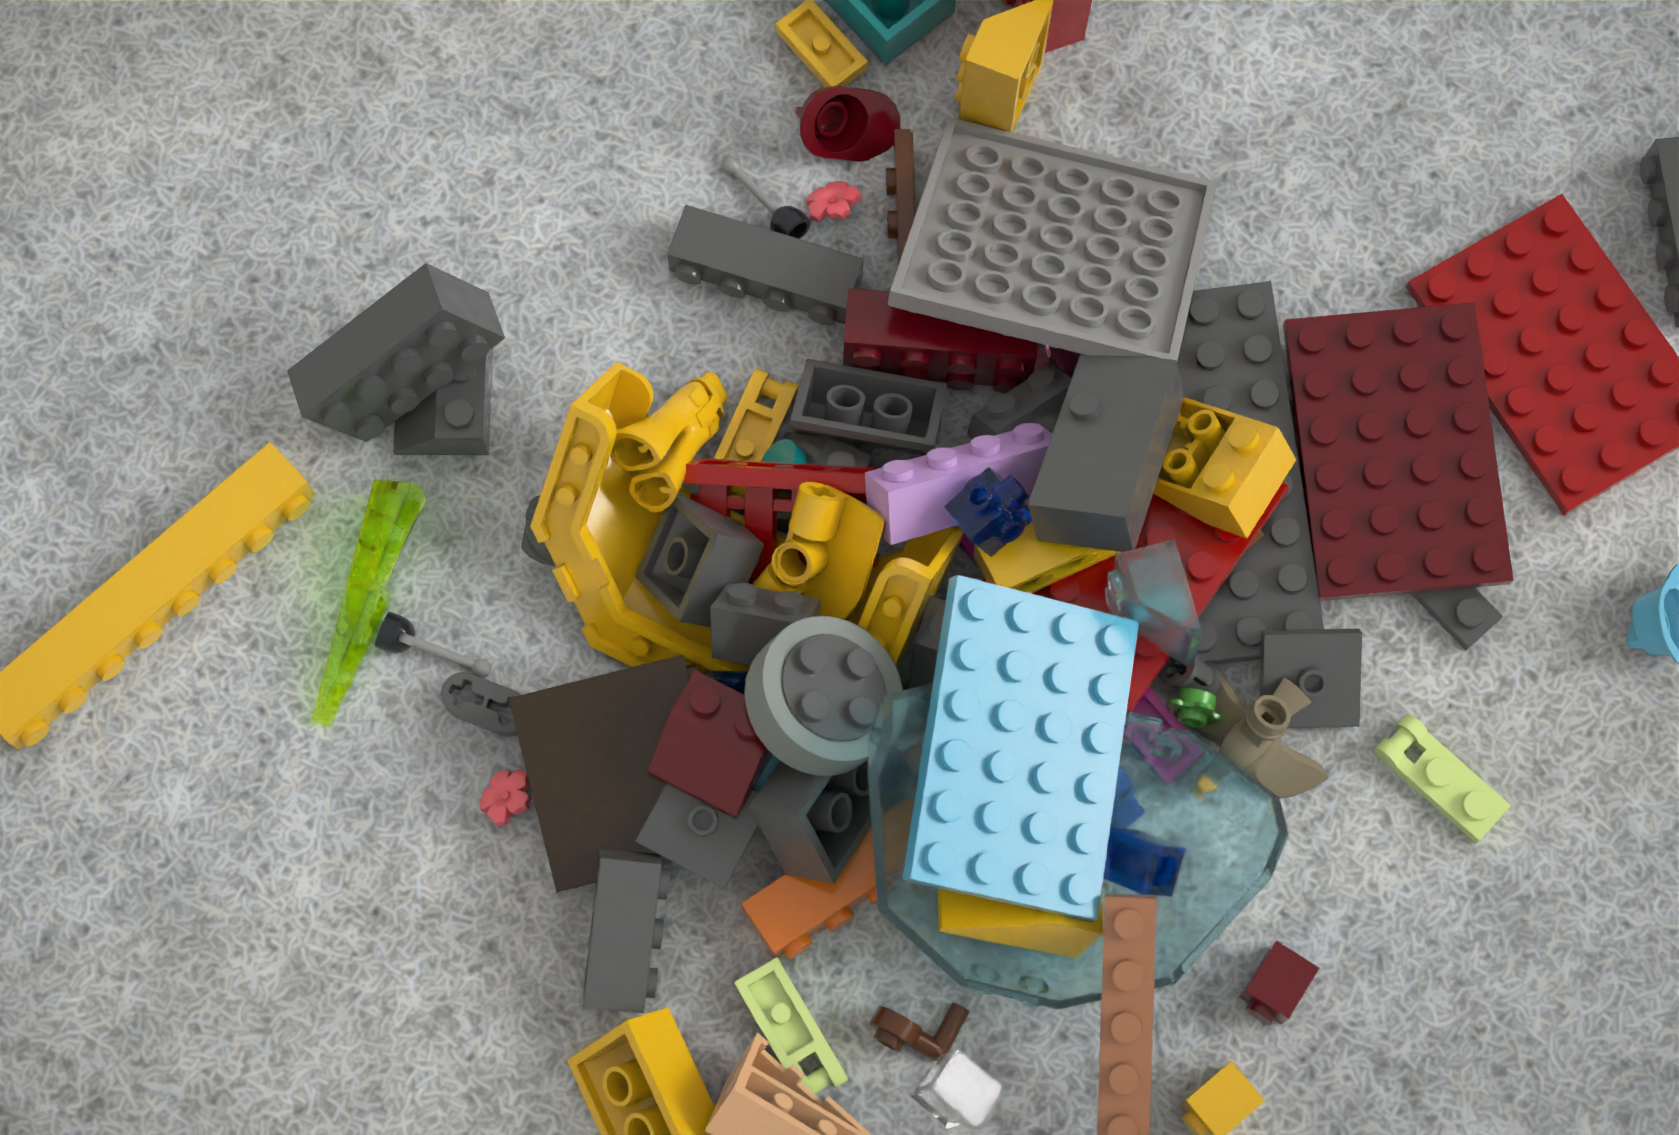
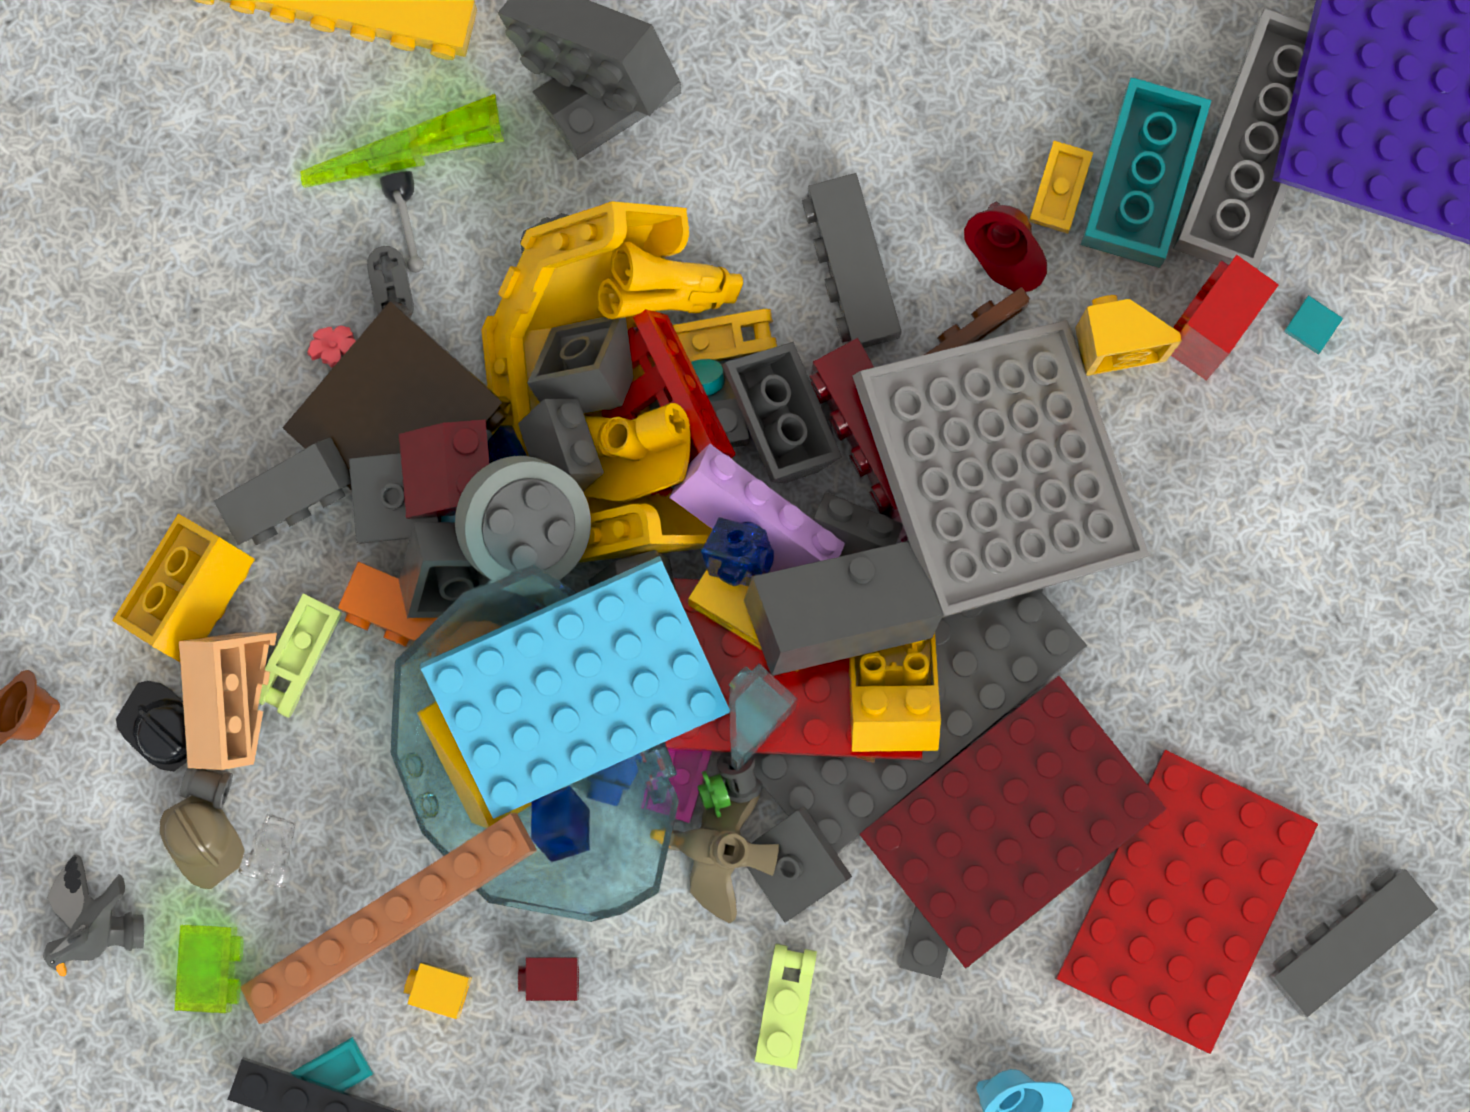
camera: 60 degrees right, 10 degrees up
hinge [722,157,811,239] -> none
coral plant [806,181,862,222] -> none
reddish brown plate [869,1002,970,1062] -> none
clear brick [910,1049,1003,1135] -> none

